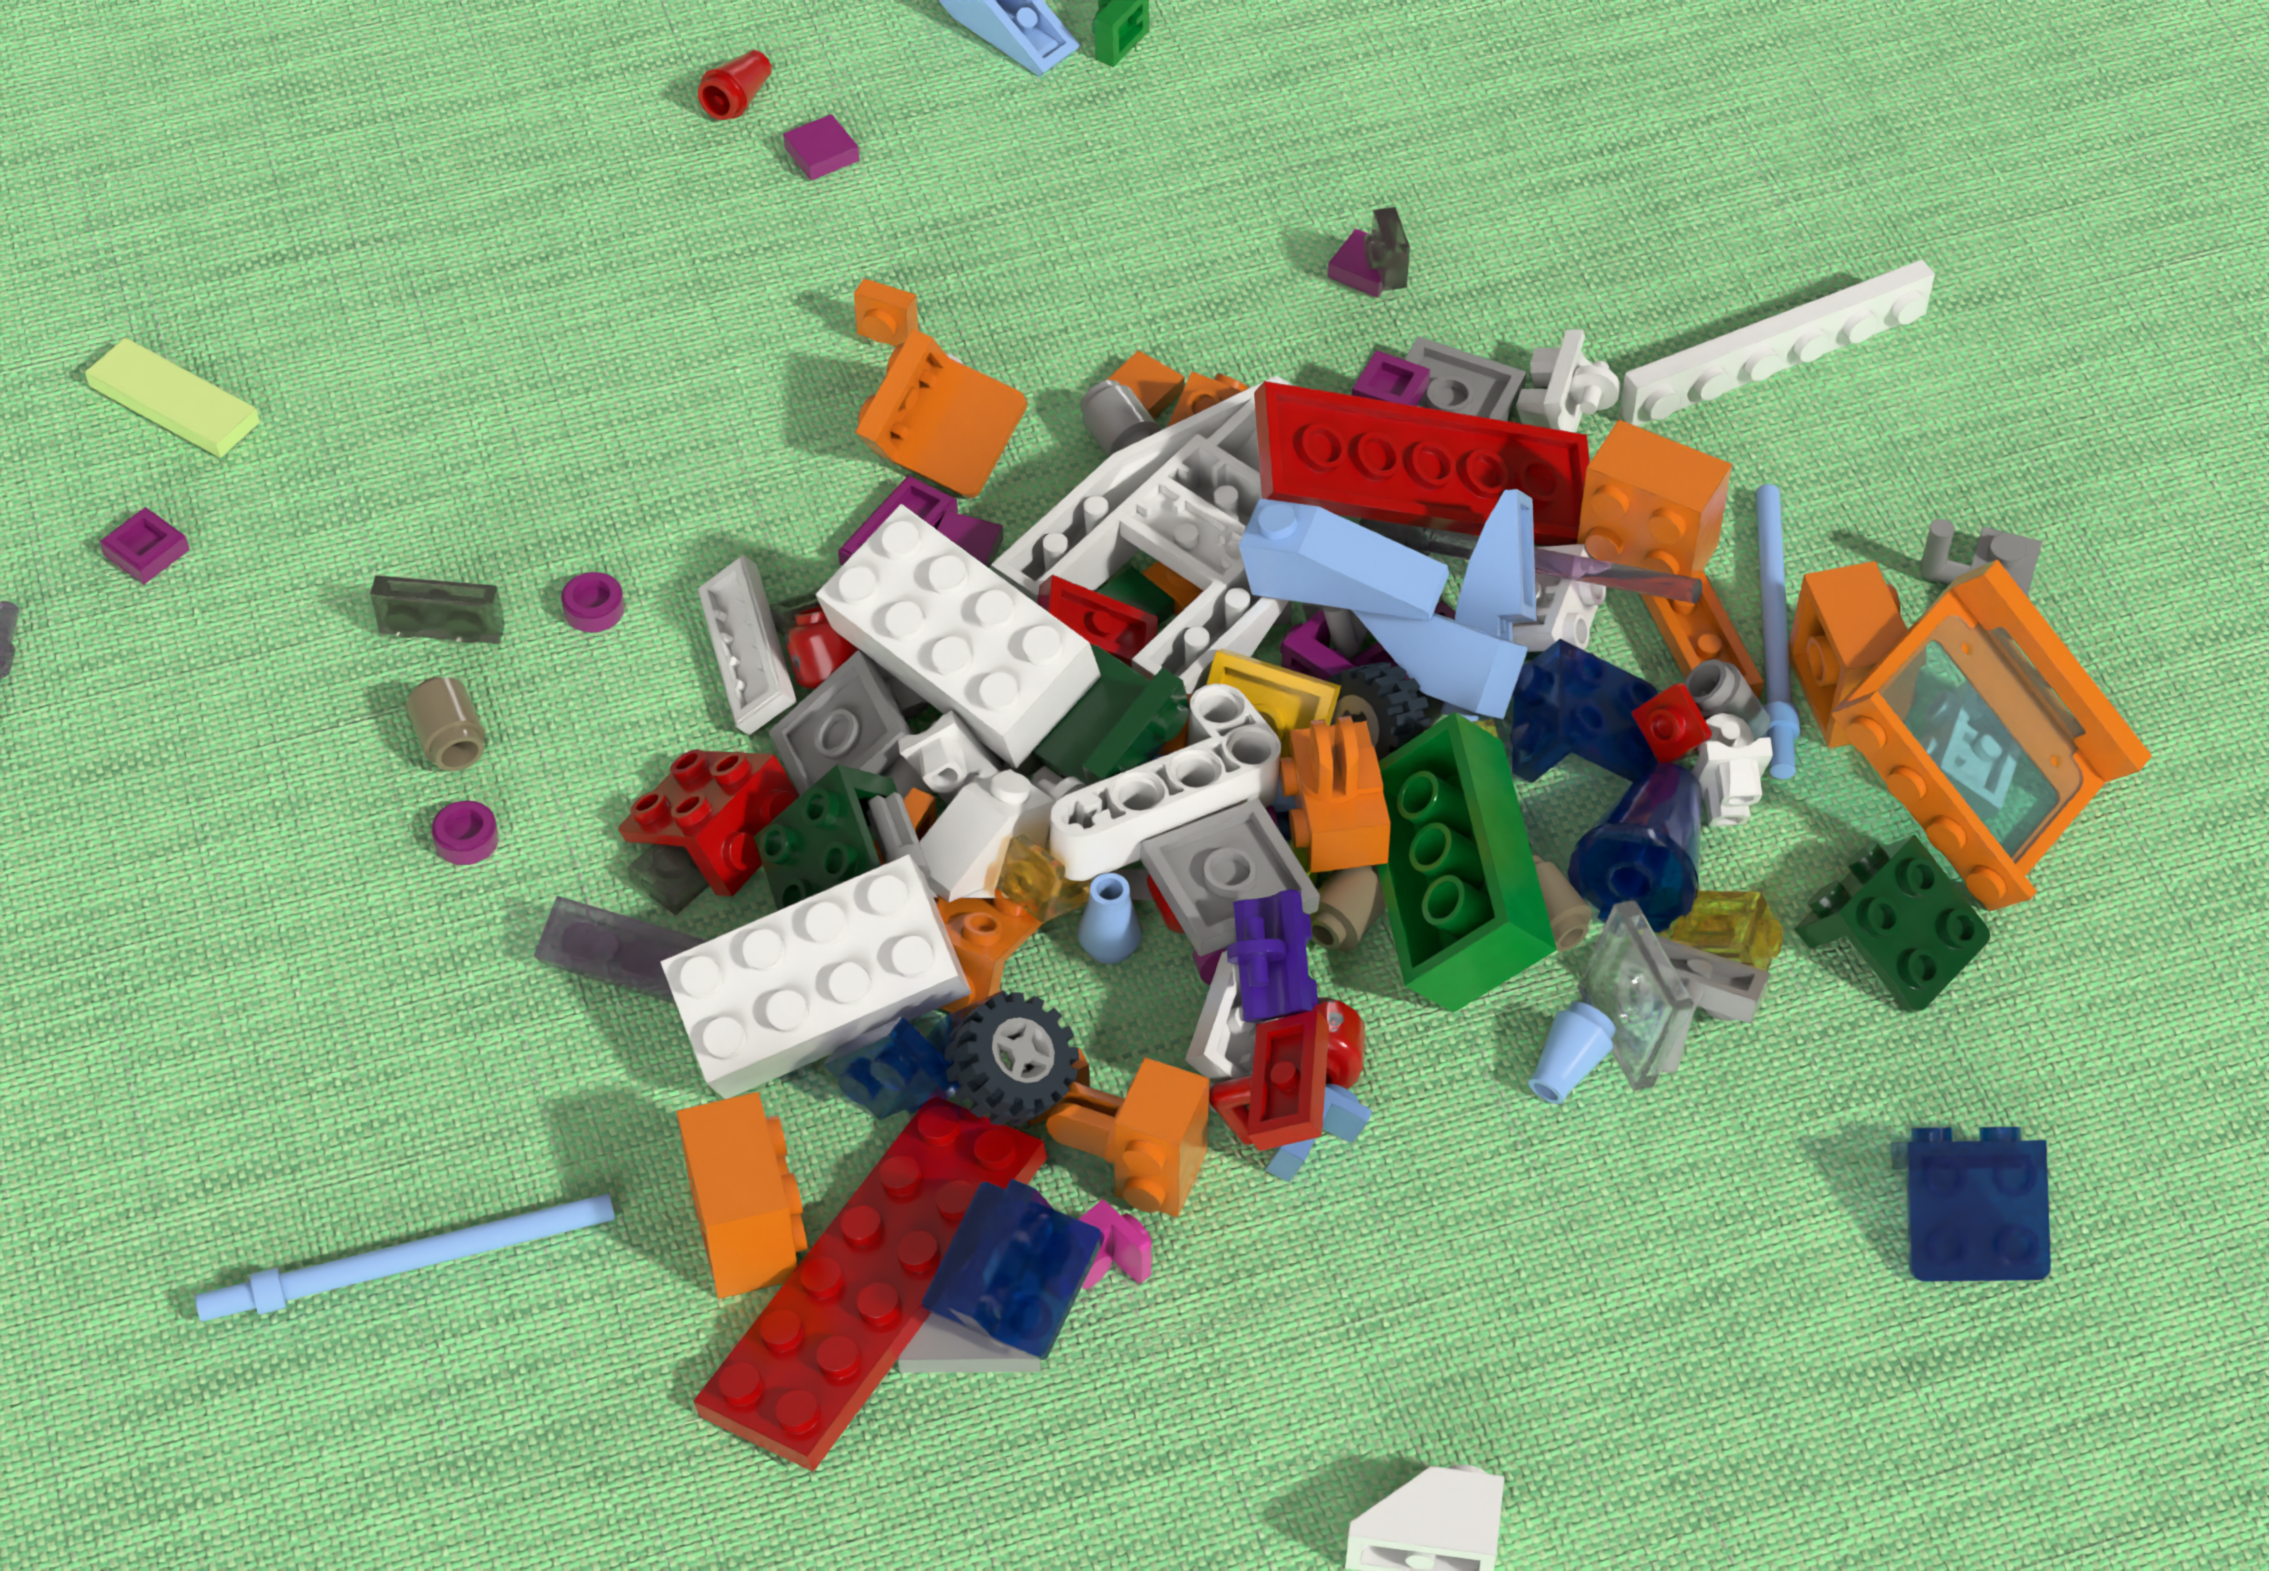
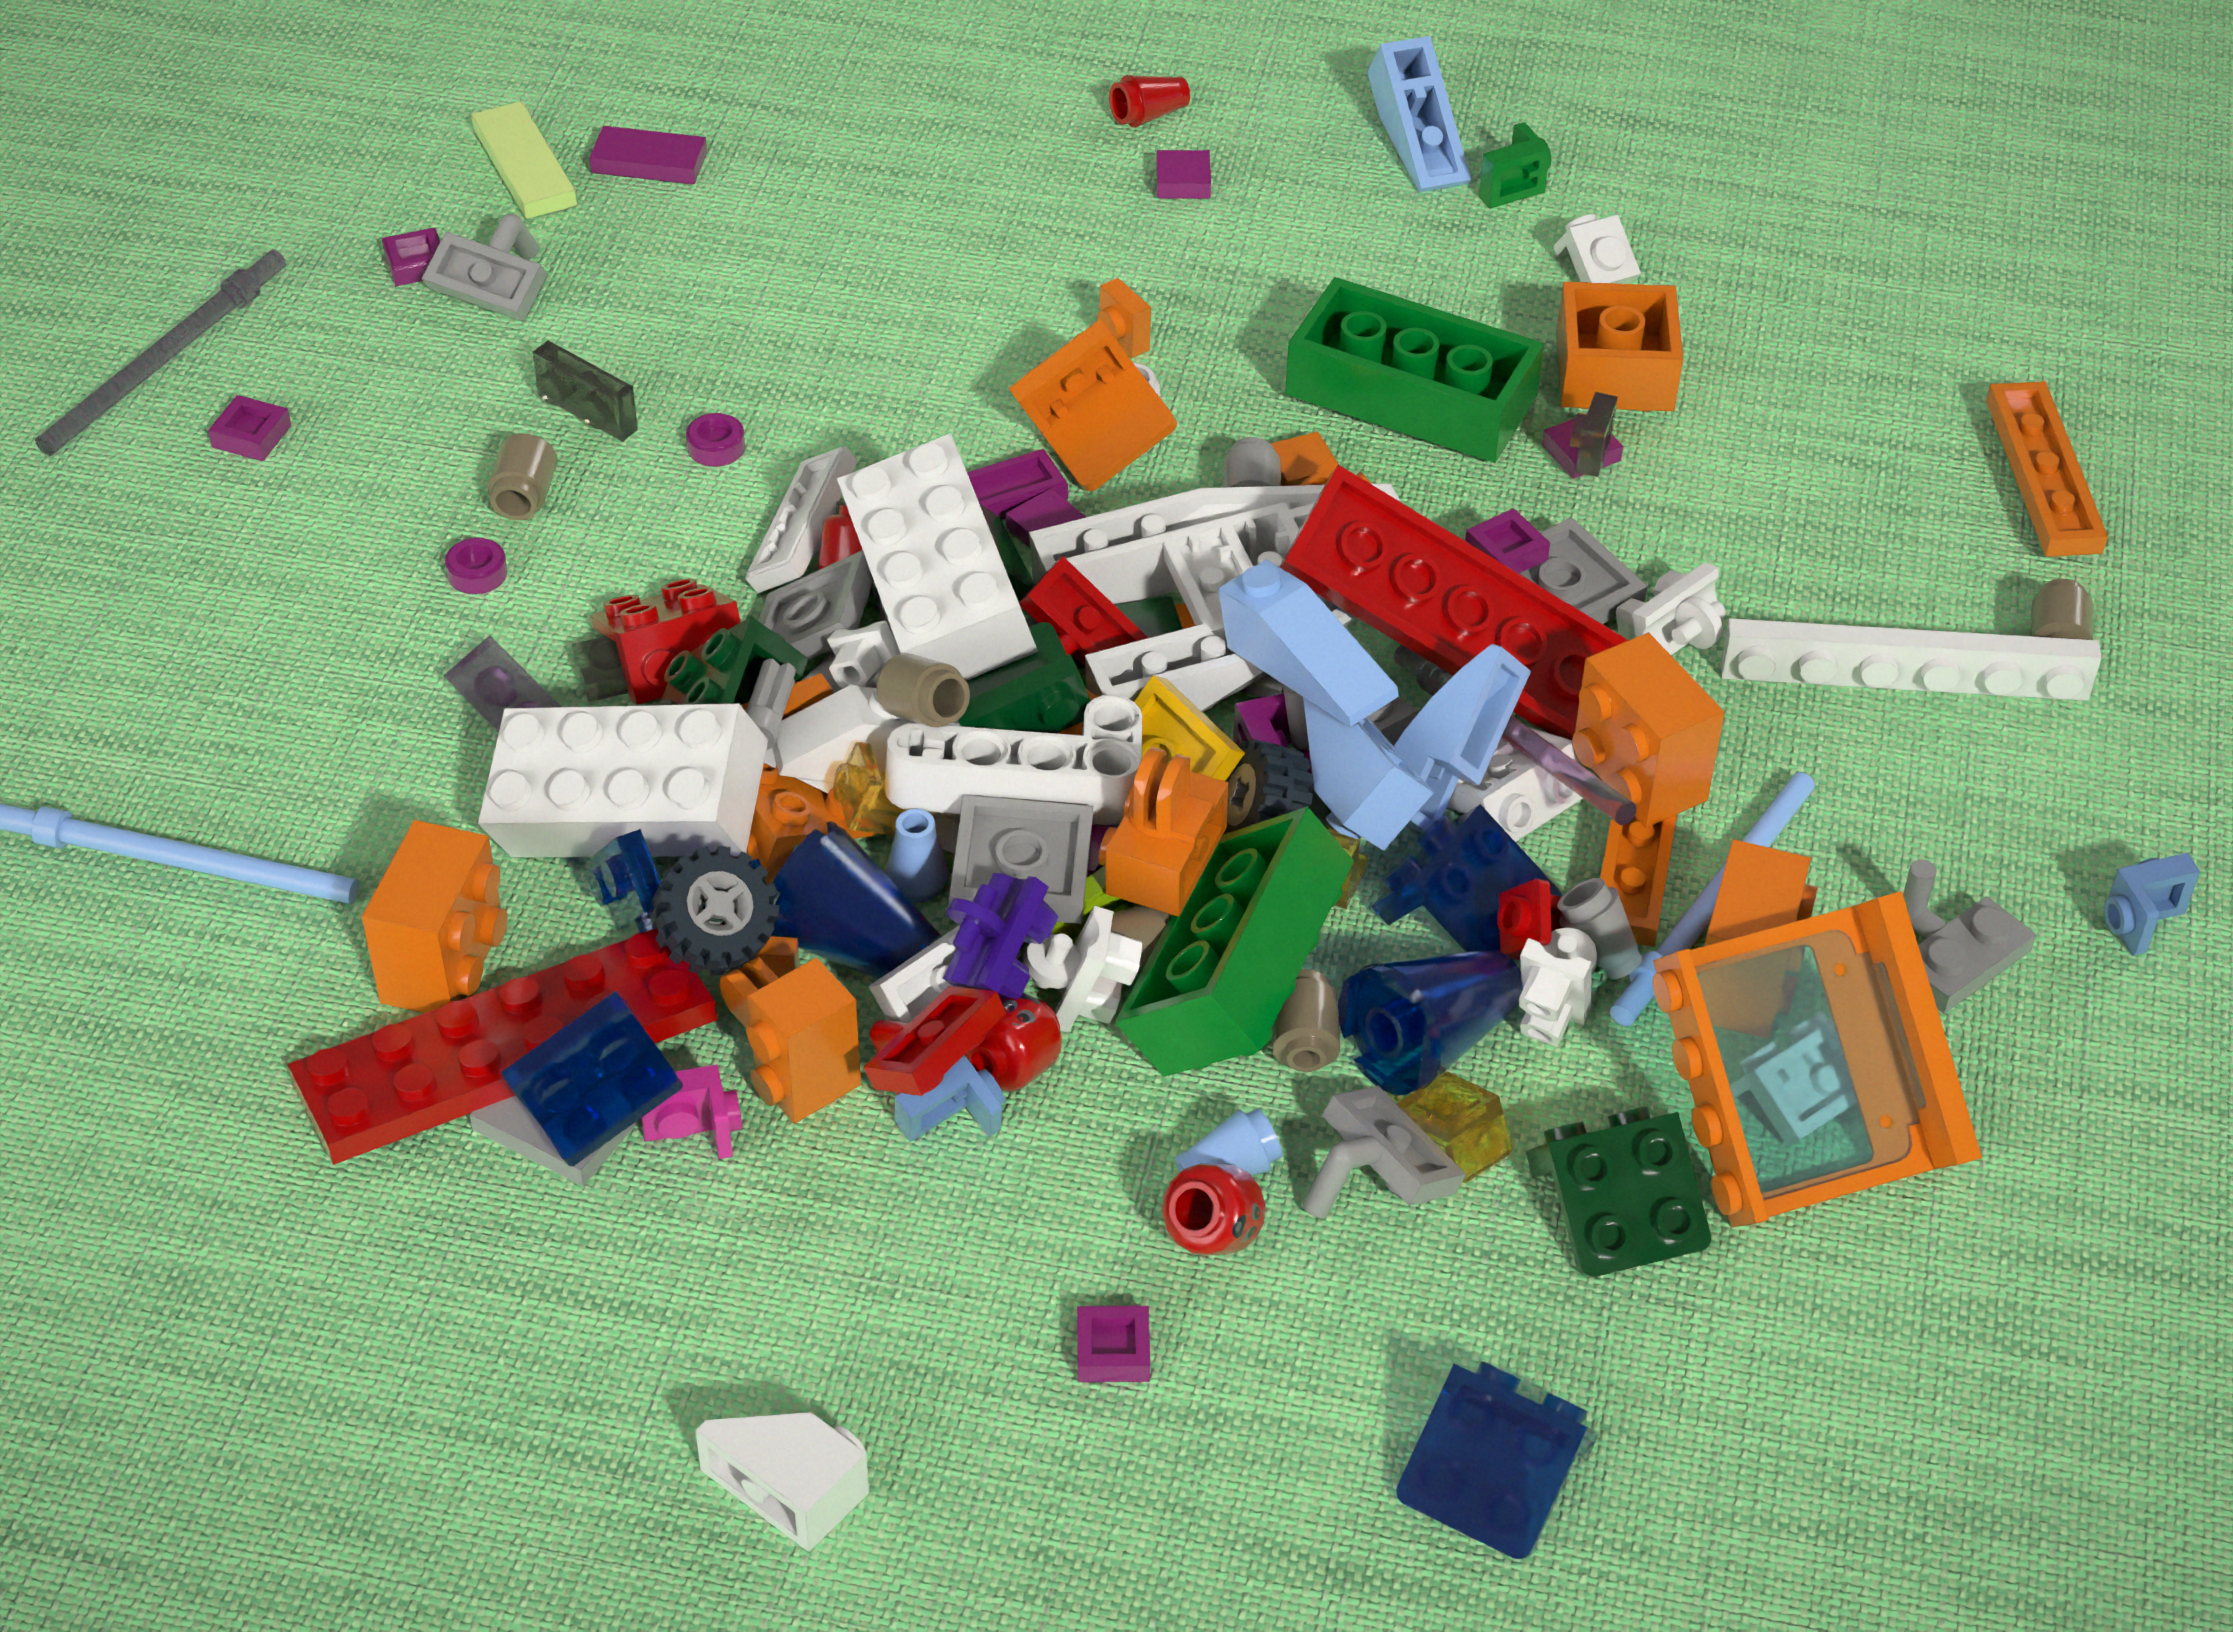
camera: 30 degrees right, 5 degrees down
clear tile [1577,900,1694,1091] -> none
none -> magenta tile [208,395,291,461]
none -> light grey plate [422,213,548,322]
none -> magenta tile [589,126,707,184]
none -> clear blue cone [771,821,943,980]
none -> dark tan brick [877,653,970,727]
none -> white hips [1023,906,1143,1033]
none -> magenta tile [1077,1306,1151,1382]
none -> red head [1162,1163,1266,1256]
none -> green brick [1285,277,1544,463]
none -> white bracket [1553,214,1641,284]
none -> orange brick [1556,282,1683,412]
none -> orange plate [1986,381,2108,557]
none -> dark tan brick [2031,579,2094,640]
none -> medium blue bracket [2104,853,2200,956]

